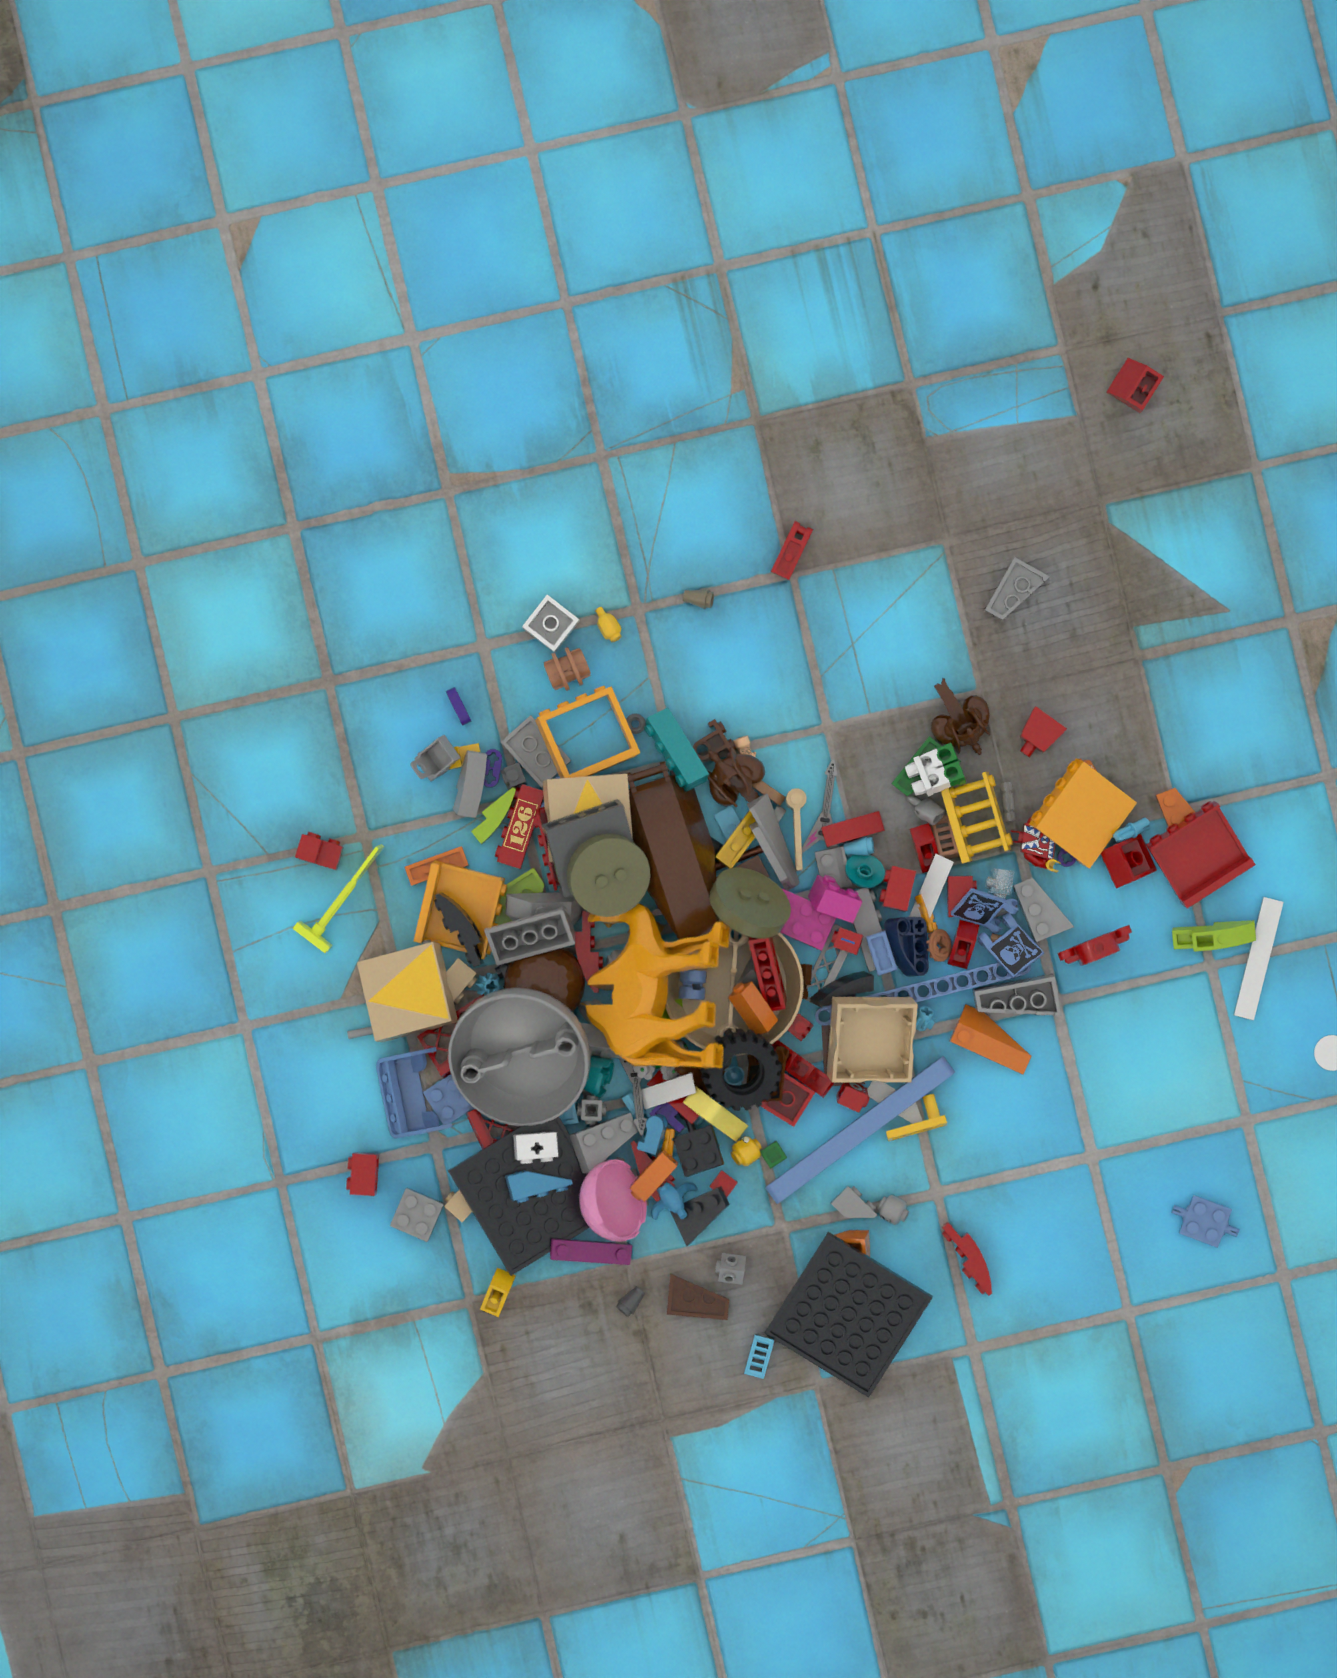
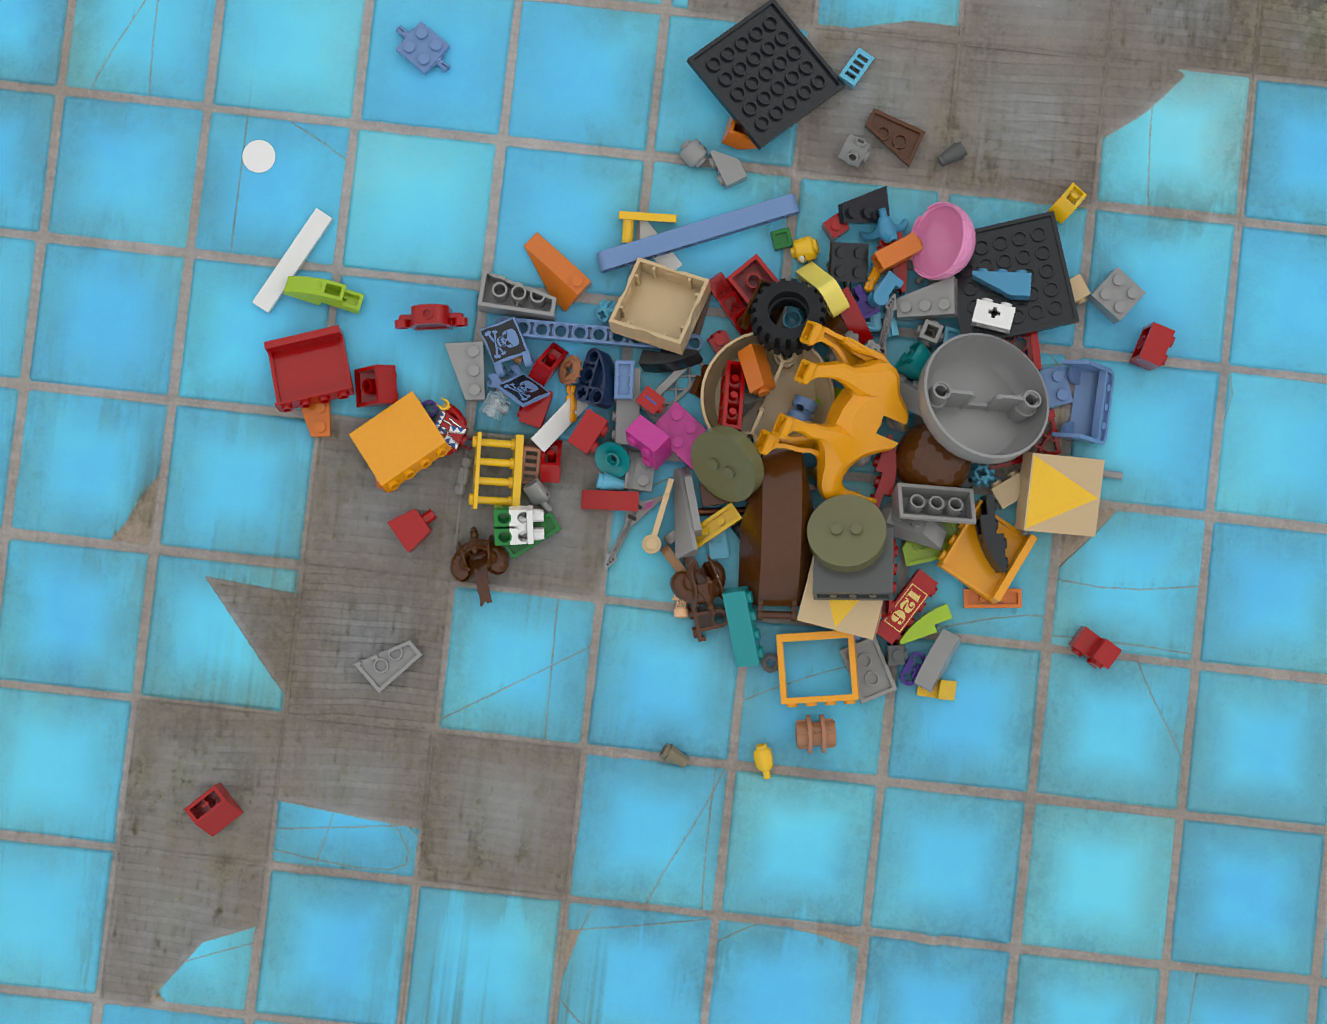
camera: 165 degrees left, 0 degrees up
neon yellow piece [293,844,385,953] -> none
light grey piece [410,735,461,782] -> none
dark purple beam [446,687,471,726] -> none
white brick [522,595,580,653] -> none
magenta plate [550,1238,632,1265] -> none
white sticker [641,1073,696,1109] -> none
red plate [771,521,813,580] -> none
red brick [836,1082,870,1113] -> none
red slope [942,1222,992,1296] -> none
medium azure axle [1113,818,1151,843] -> none

